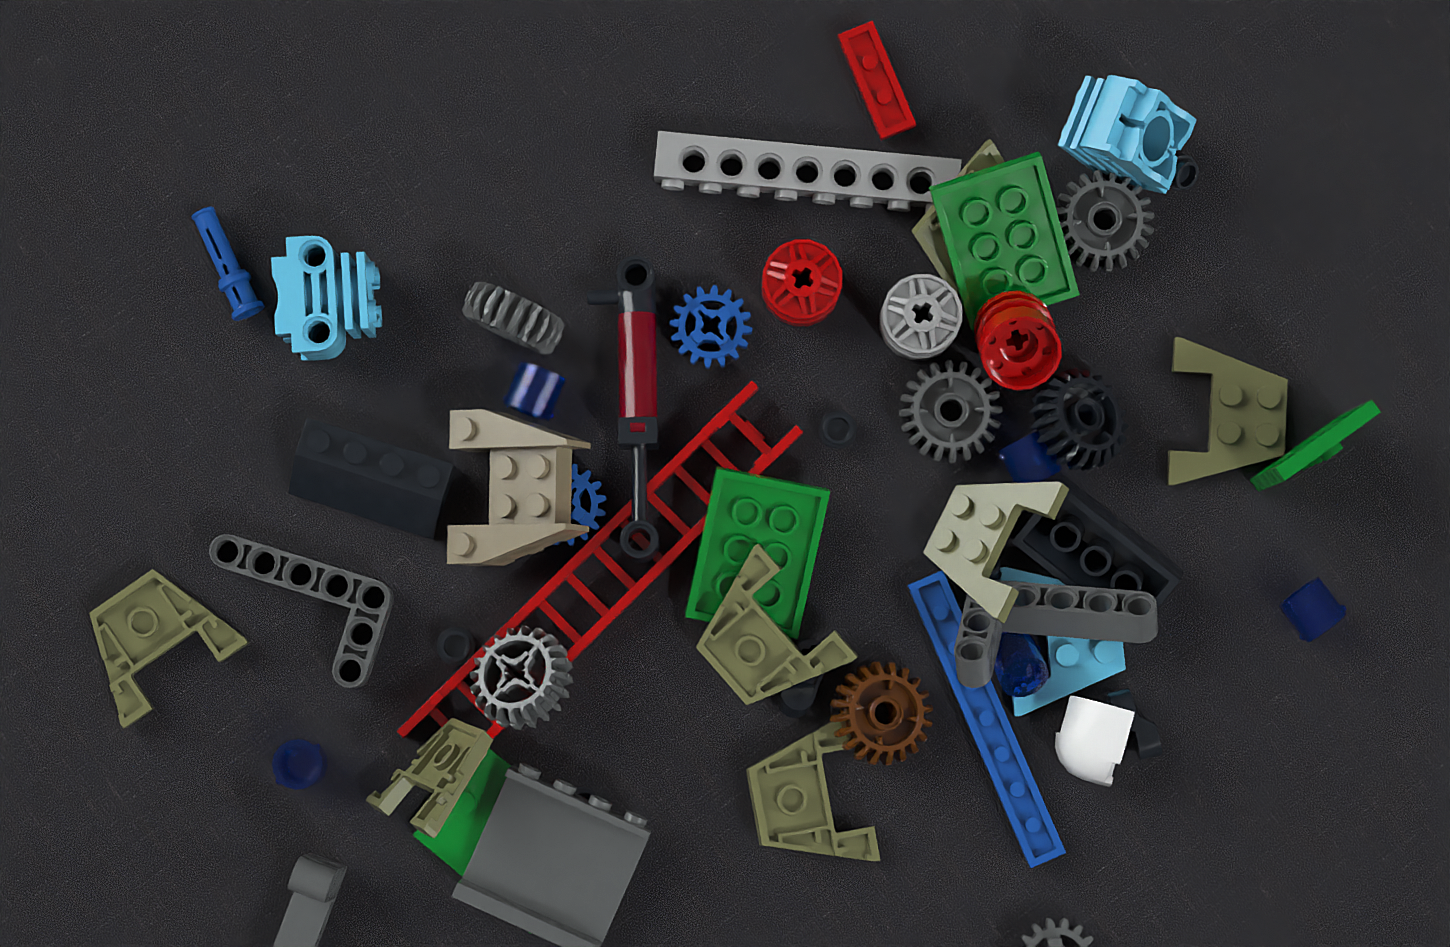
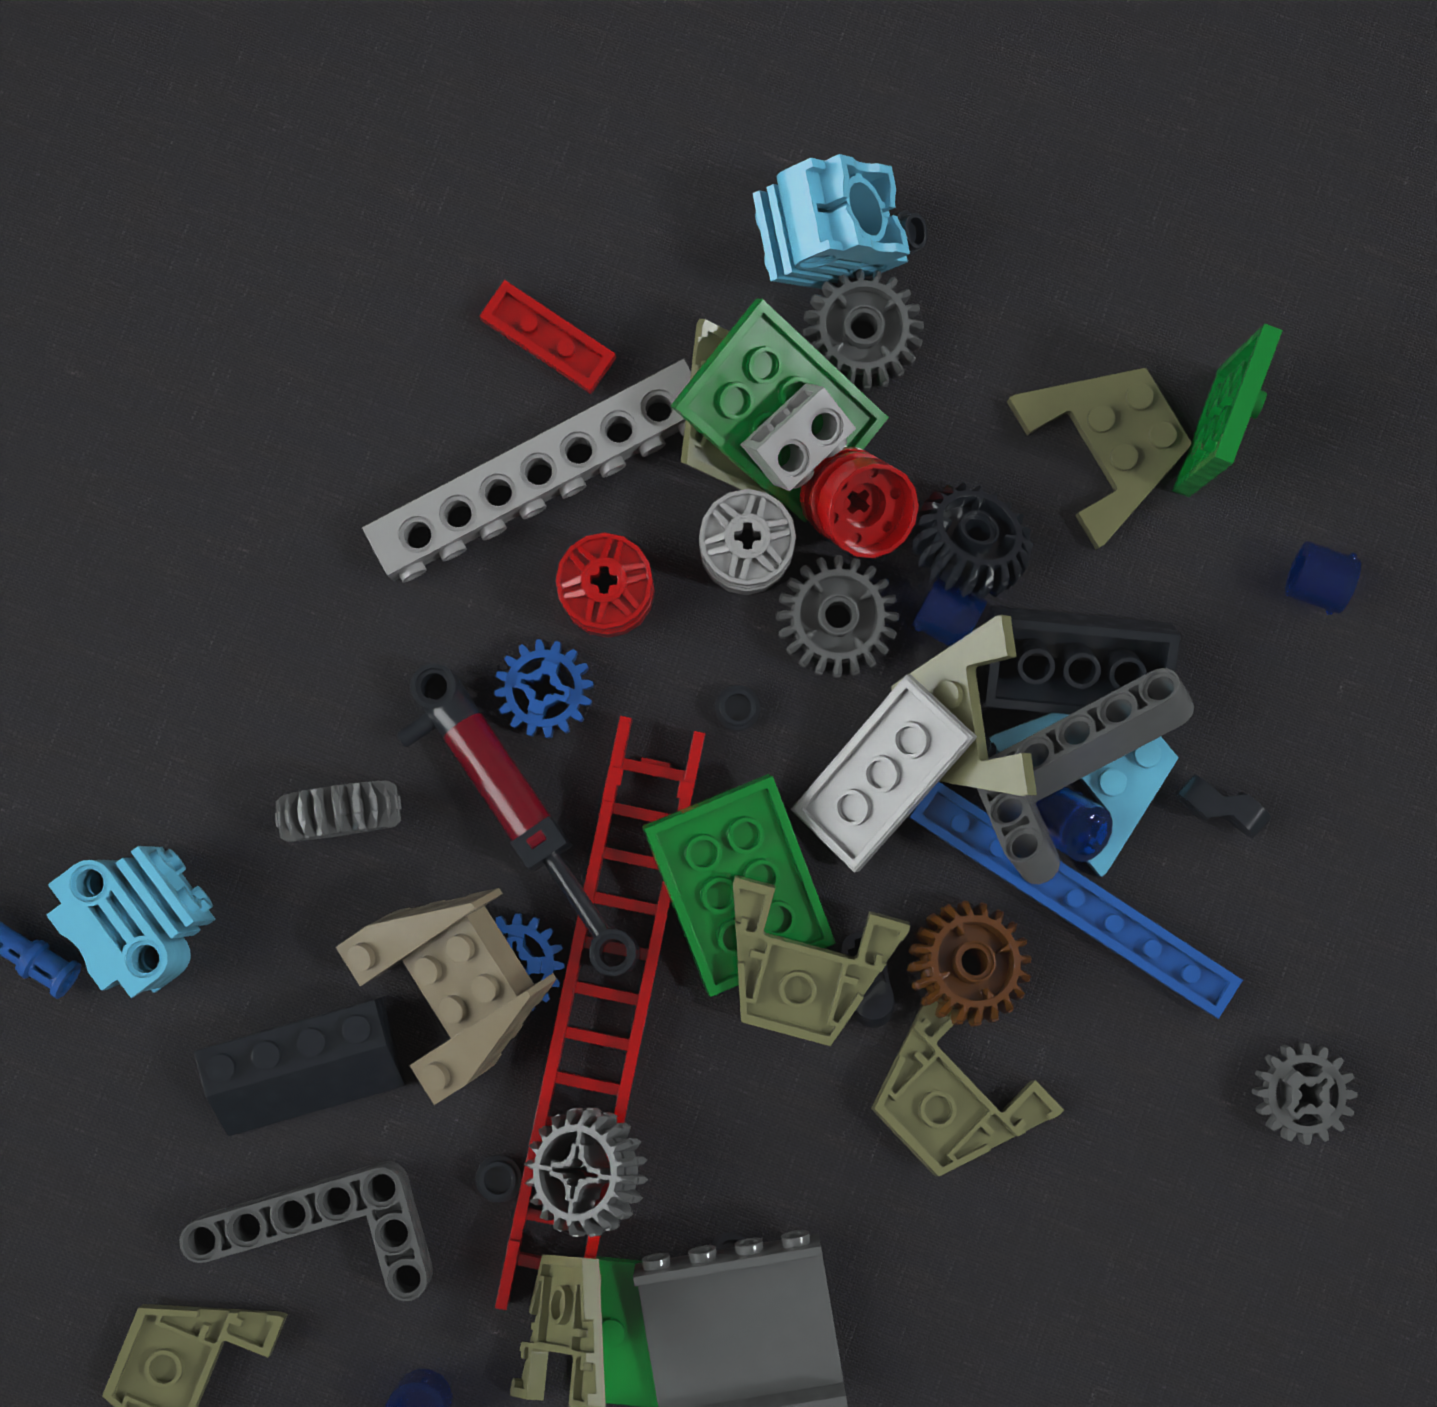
camera: 35 degrees left, 0 degrees up
clear blue piece [503,361,566,422] -> none
white brick [1055,695,1135,787] -> none
none -> light grey brick [740,383,856,491]
none -> light grey tile [791,675,977,873]

